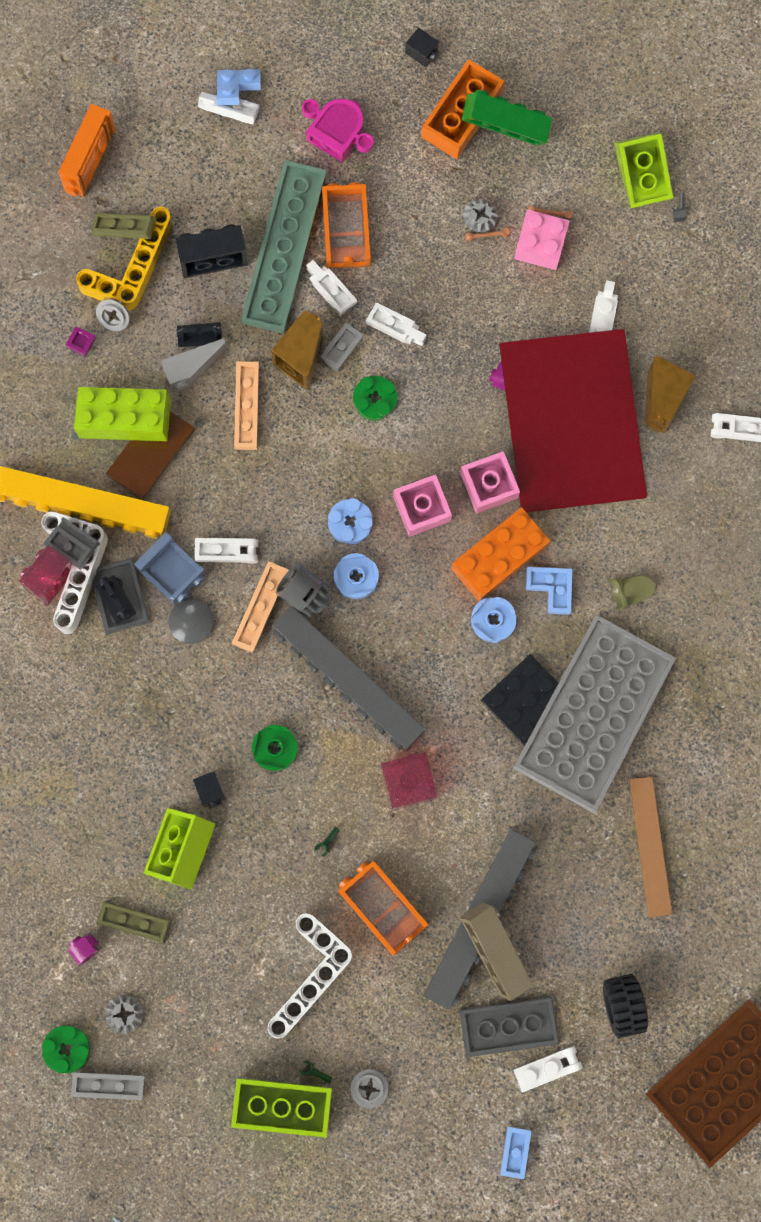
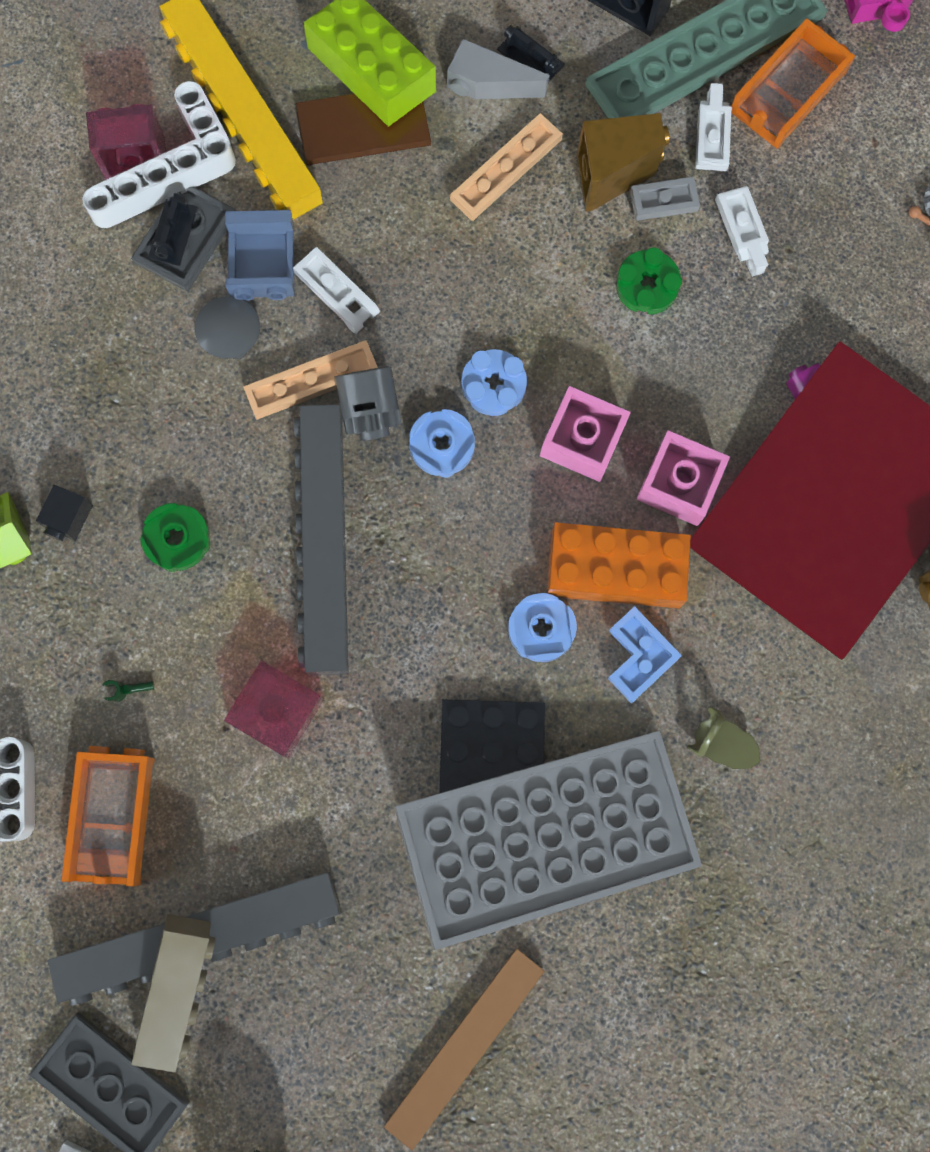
camera: 45 degrees right, 0 degrees up
dark grey plate [43,517,100,570] -> none

